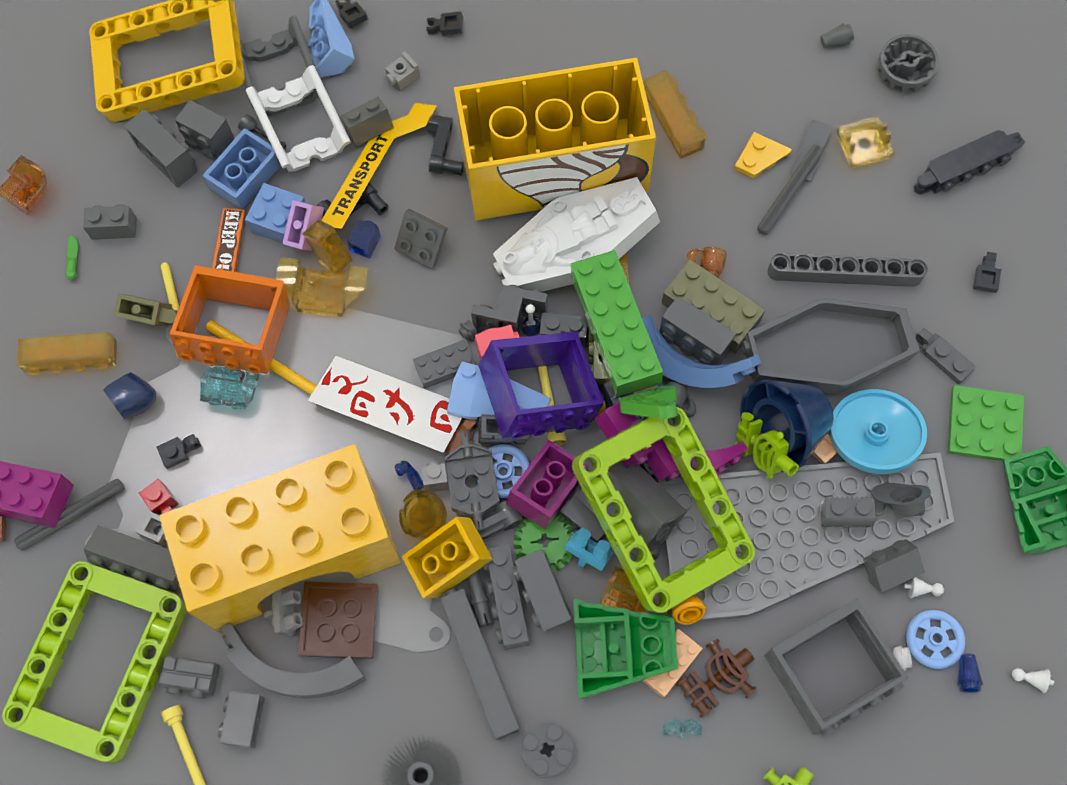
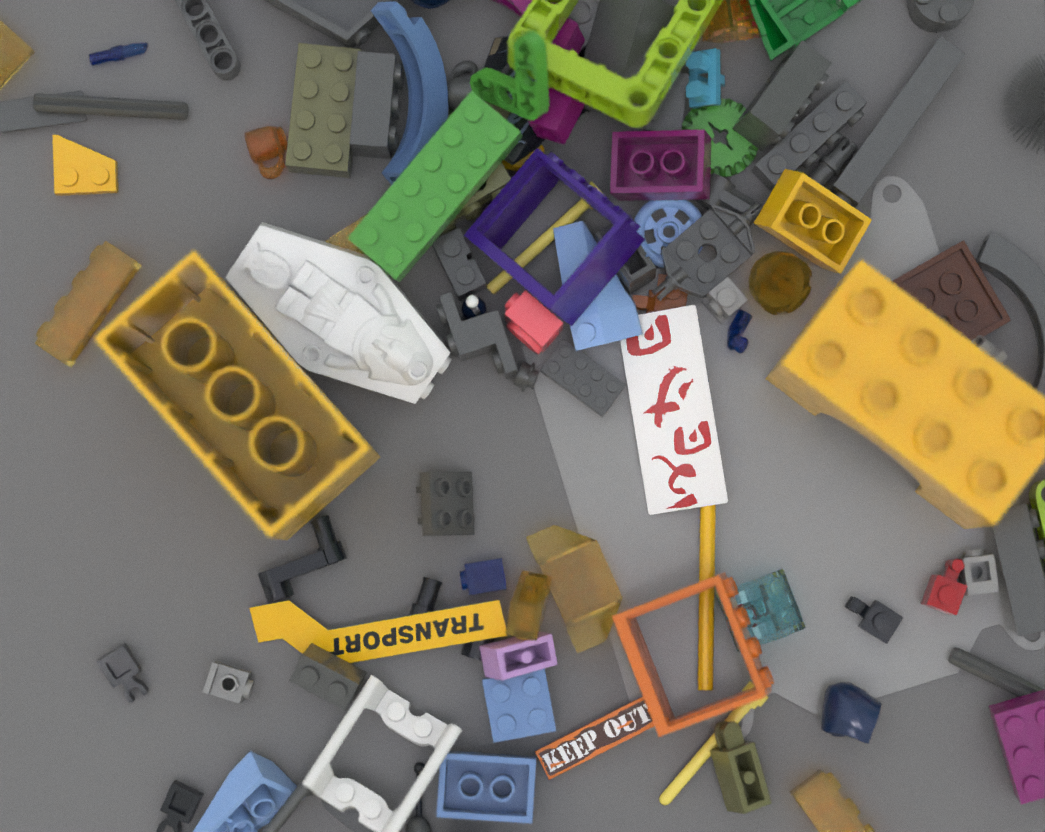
camera: 120 degrees left, 15 degrees up
none -> clear blue piece [89,43,148,66]

